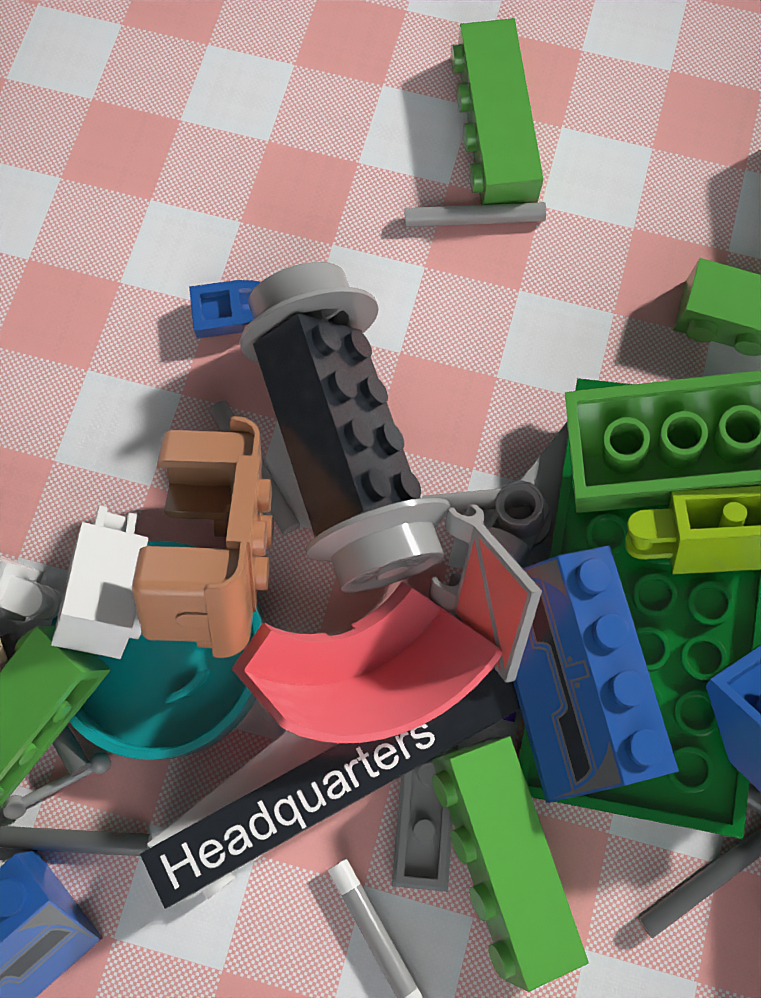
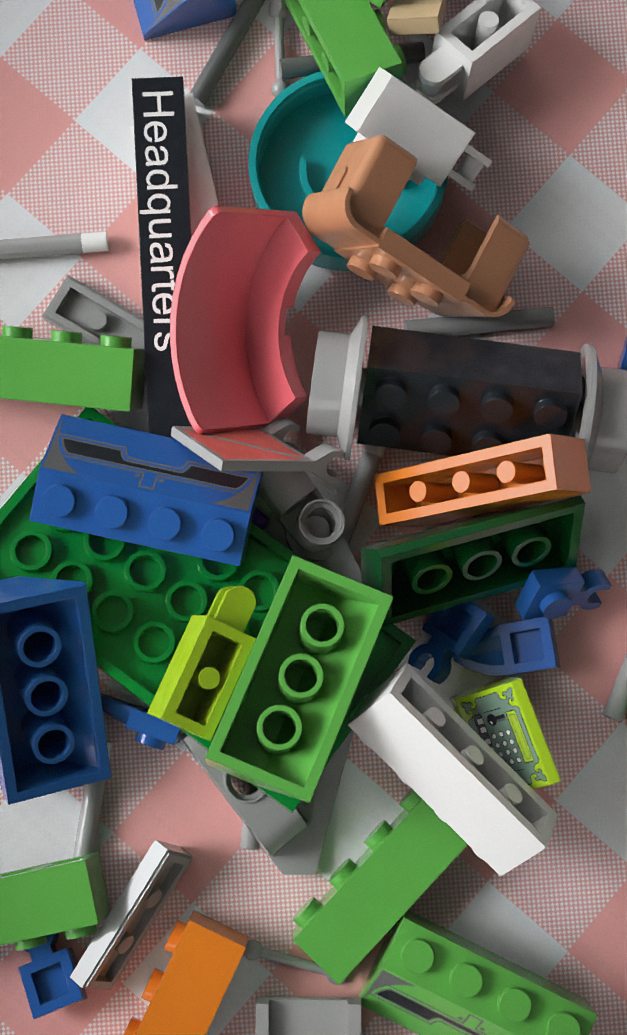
camera: 115 degrees right, 10 degrees up
none -> white brick [348,664,558,876]
none -> dark green slope [361,495,585,627]
none -> orange brick [374,434,591,528]
none -> blue plate [408,602,495,685]
none -> slope [450,676,561,789]
none -> blue plate [453,617,561,676]
none -> blue plate [514,567,612,620]

